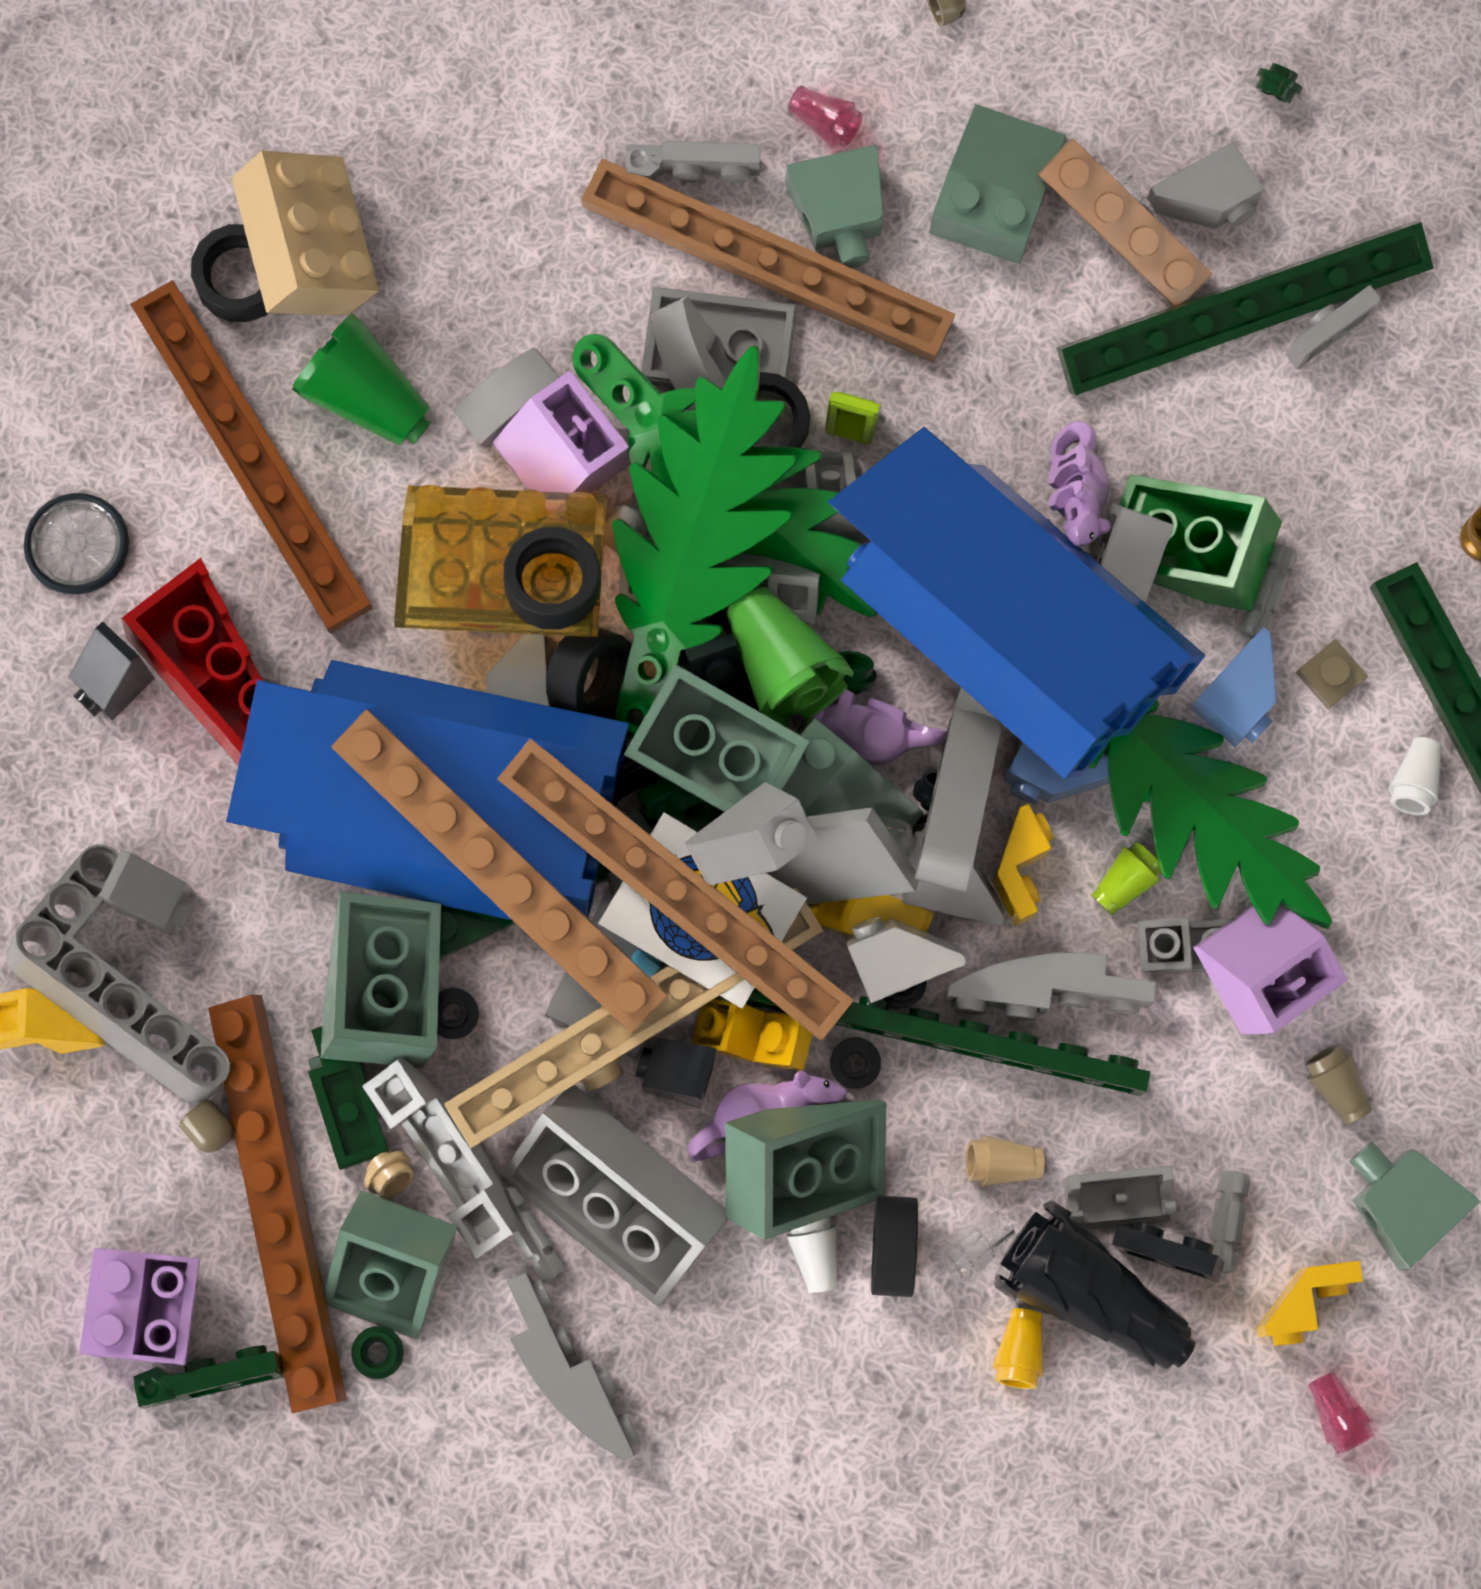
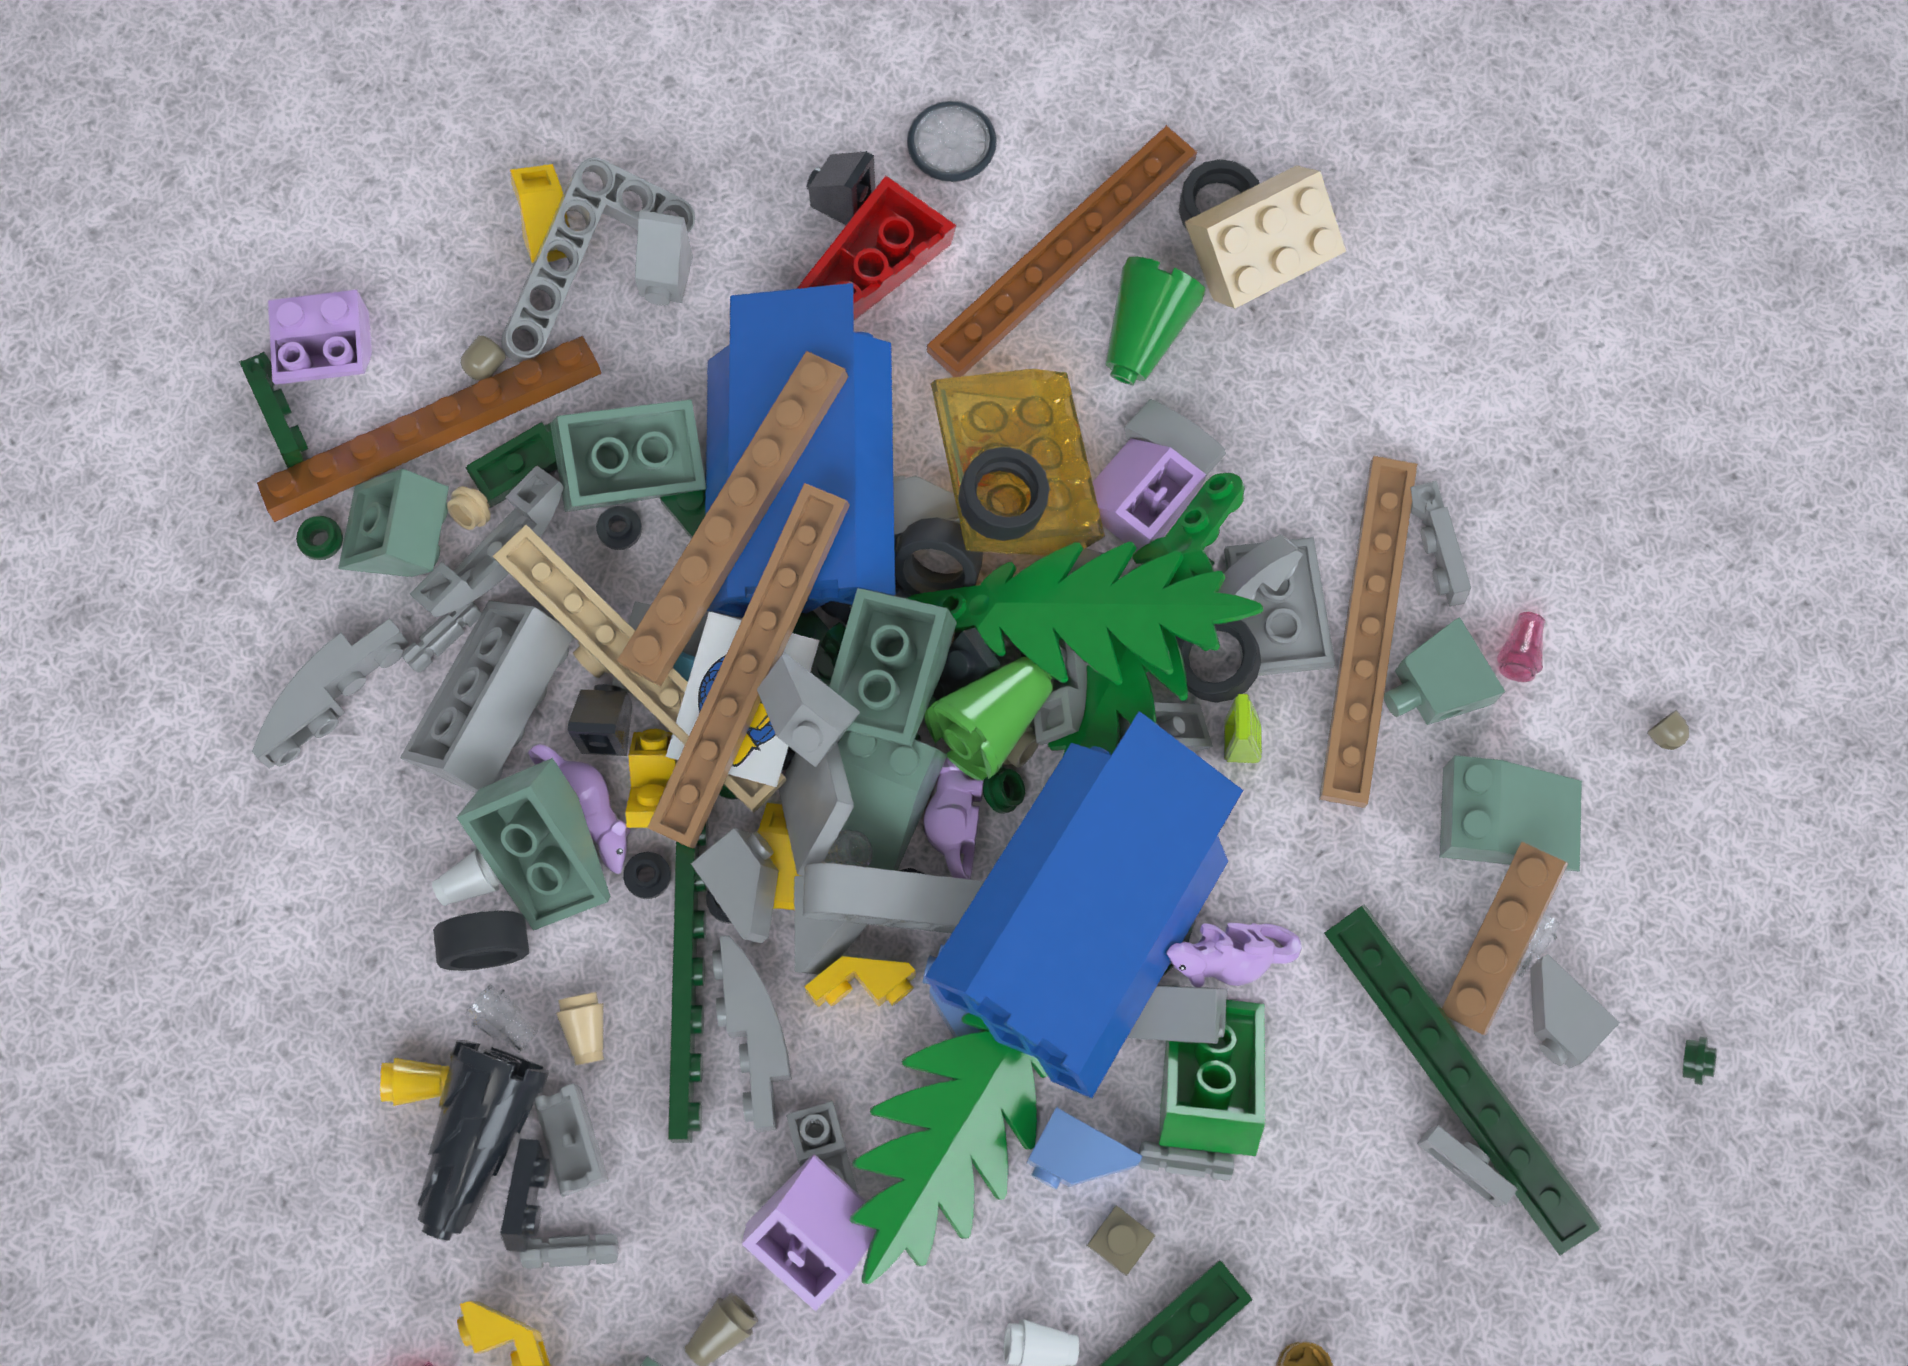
camera: 80 degrees right, 5 degrees down
lime cone [1091,841,1162,916] -> none

